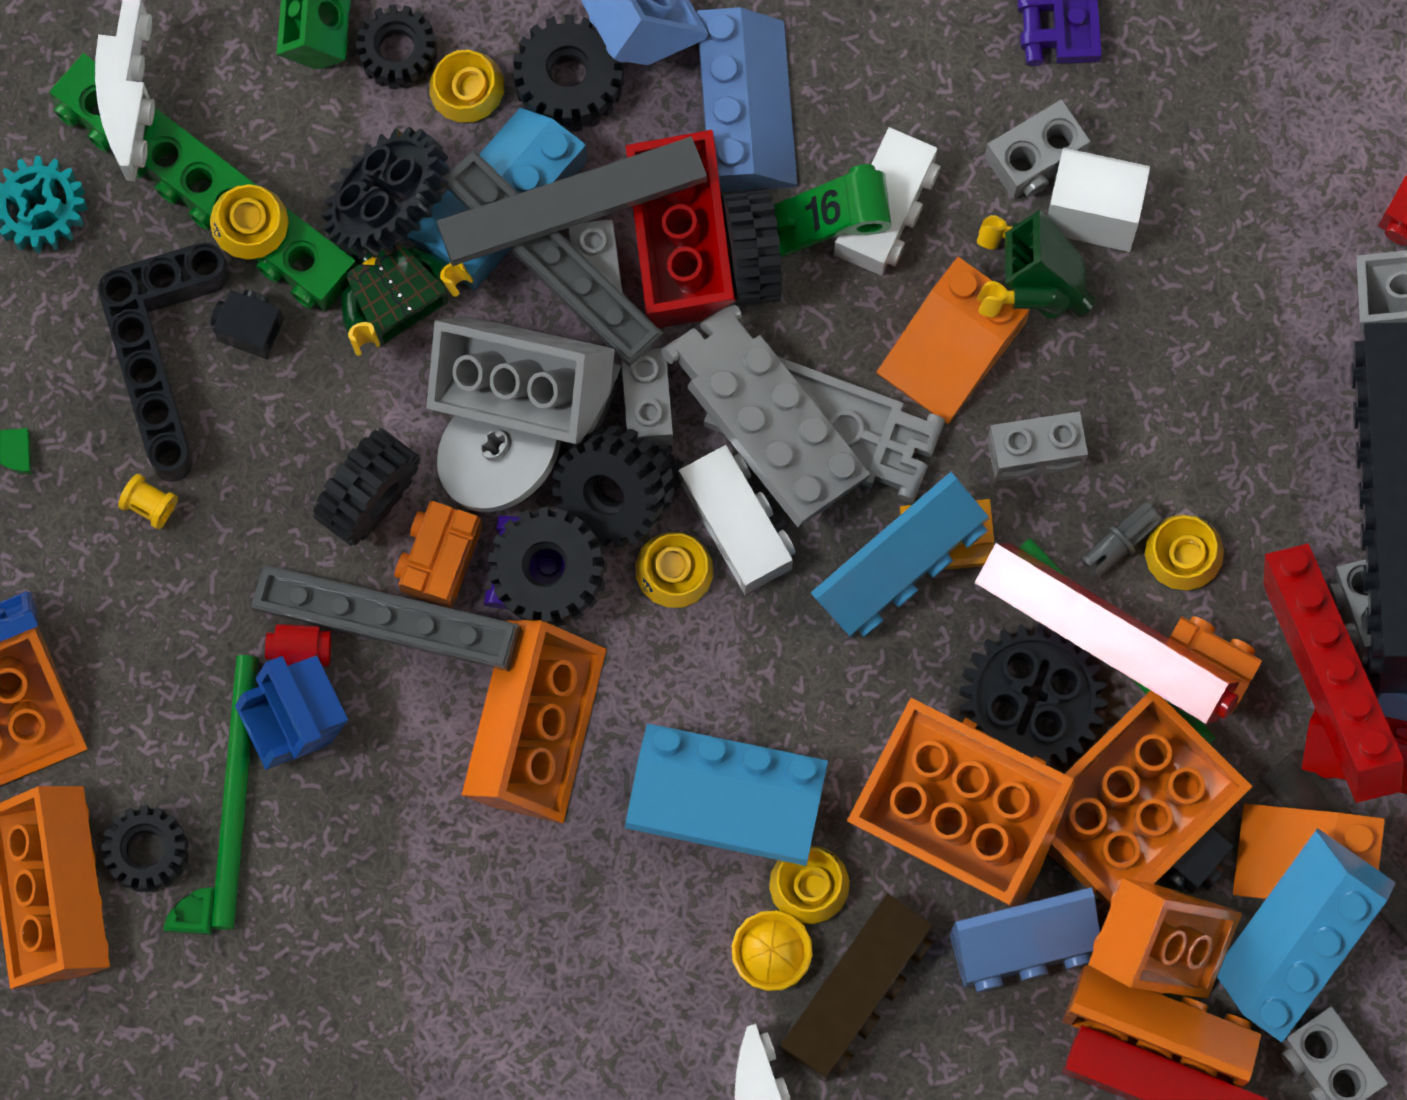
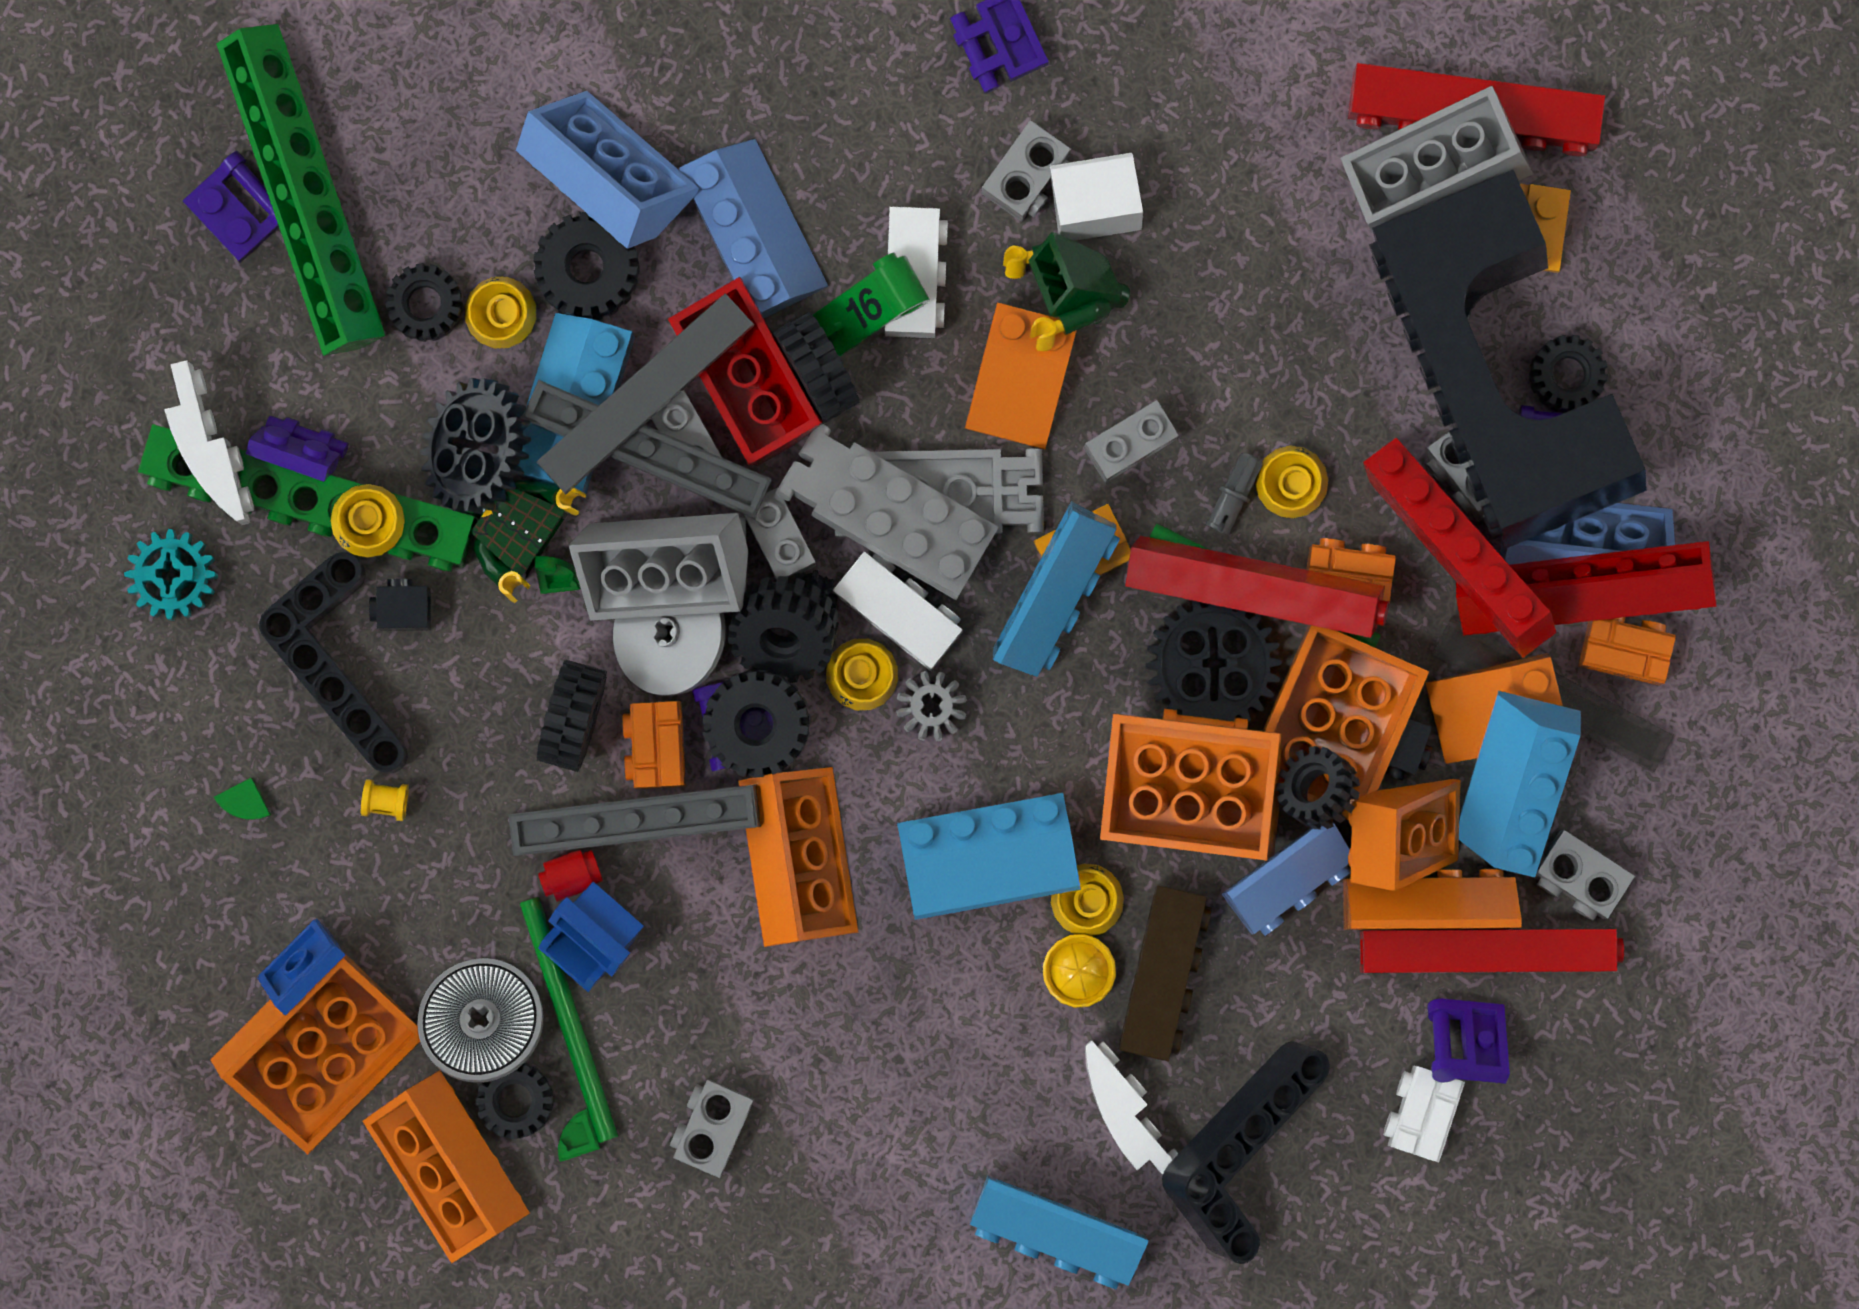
camera: 25 degrees left, 10 degrees up
none -> dark purple plate [246,415,349,482]
none -> piece [417,958,544,1082]
none -> green tile [535,556,581,594]
none -> light grey brick [670,1079,755,1178]
none -> light grey gear [896,671,967,742]
none -> black tyre [1276,746,1360,830]

